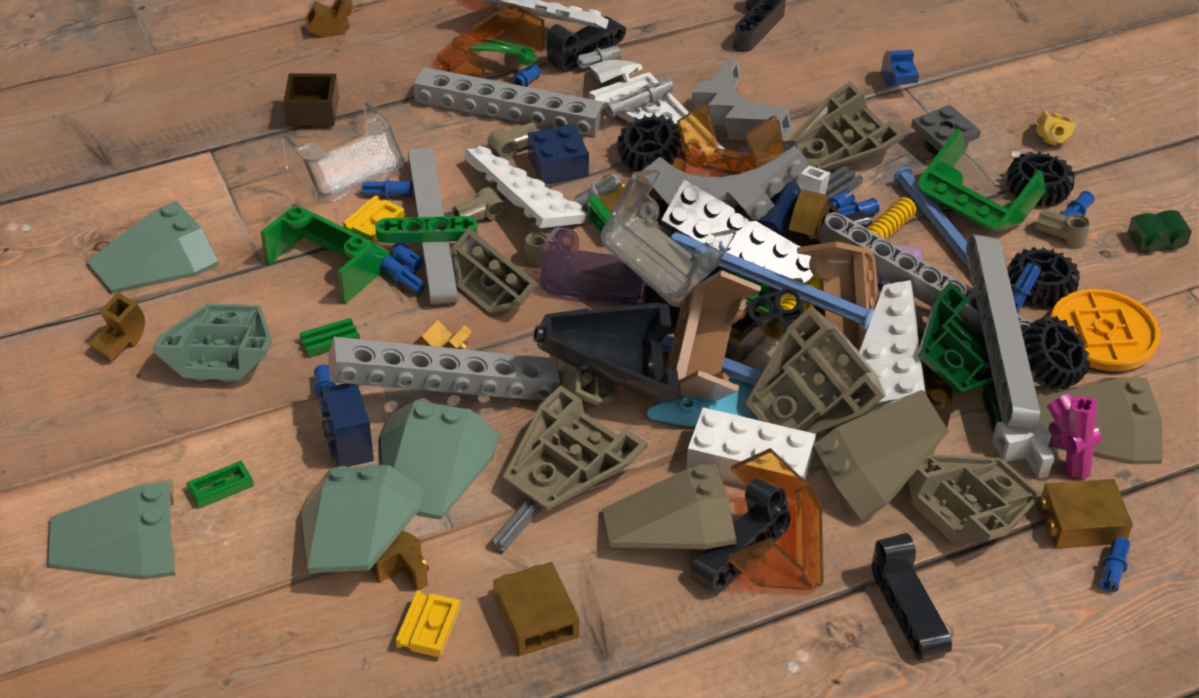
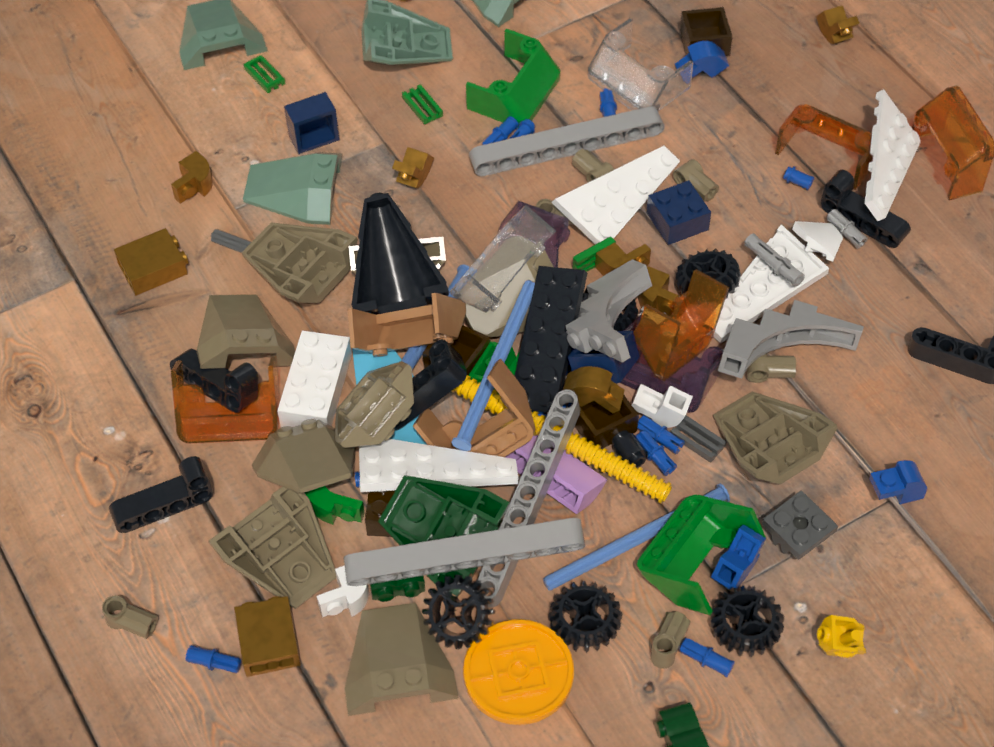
camera: 85 degrees right, 10 degrees up
sand green wedge [302,464,425,573] -> none
blue pin [314,364,336,399] -> none
light grey brick [328,337,560,401] -> none
yellow plate [343,195,405,243] -> none
green beam [375,216,478,243] -> none
yellow plate [396,590,461,658] -> none
light grey brick [414,67,604,138] -> none
dark tan wedge [452,228,539,315] -> none
green plant [470,39,538,66] -> none
light grey axle [575,174,622,210] -> none
blue axle [1011,263,1041,314] -> none
dark pink piece [1047,394,1101,479] -> none
none -> dark tan piece [102,595,158,639]
none -> blue brick [675,41,730,83]
none -> blue brick [711,524,766,589]

